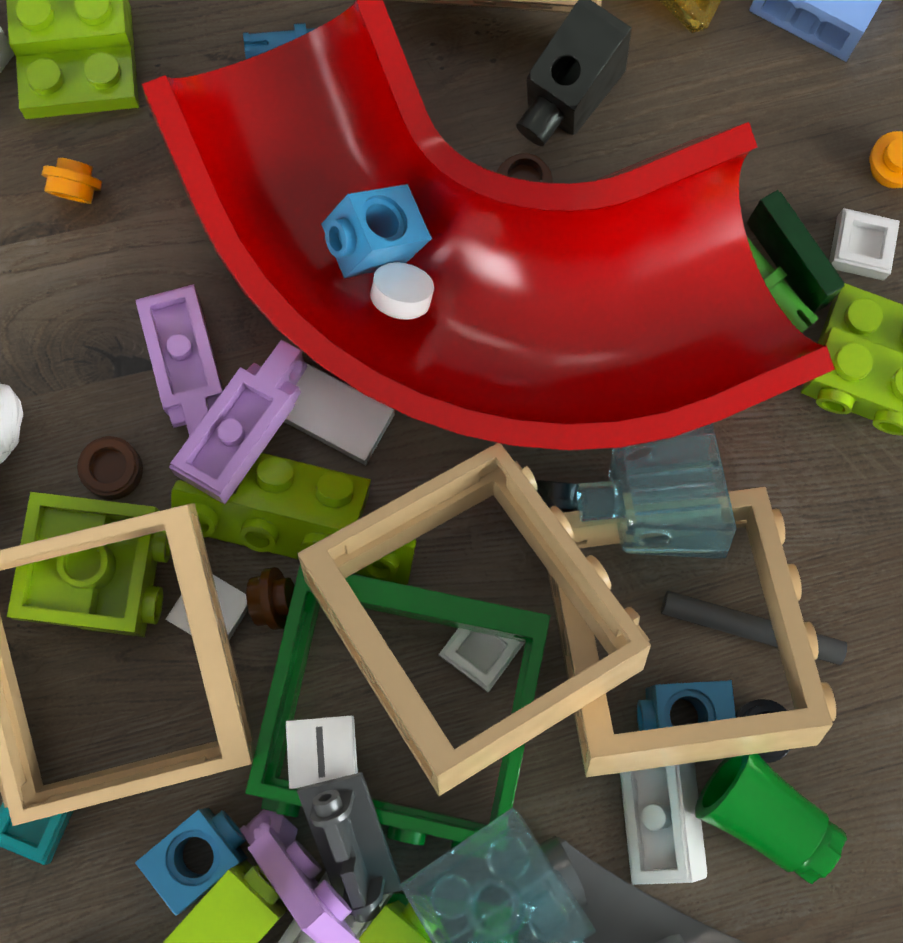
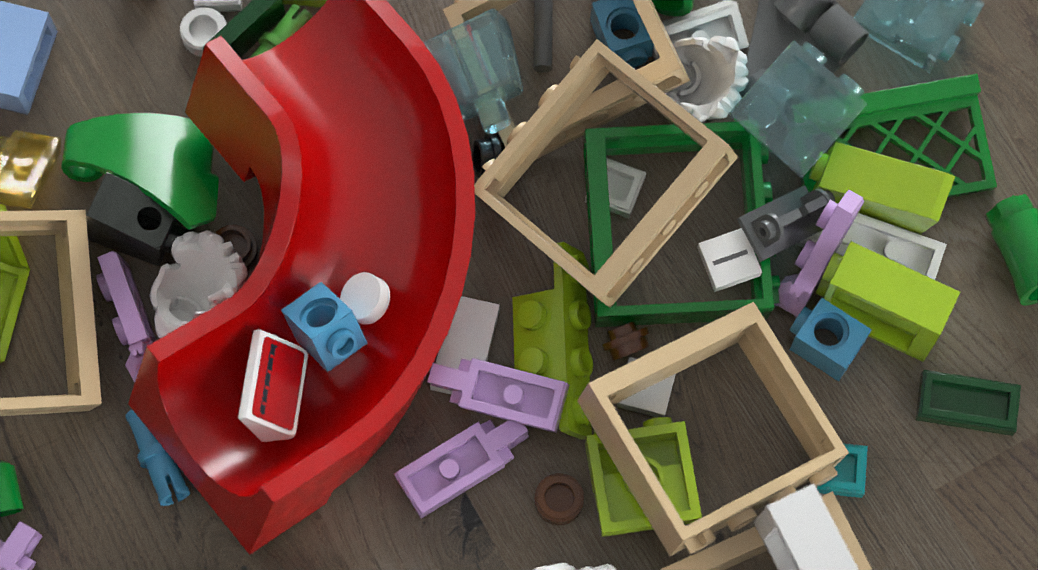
camera: 100 degrees left, 5 degrees down
none -> green panel [61,113,219,230]
none -> lavender hinge [96,251,157,382]
none -> white hair [150,230,248,338]
none -> white tile [180,7,226,56]
none -> slope [238,329,308,442]
none -> white hair [665,36,749,123]

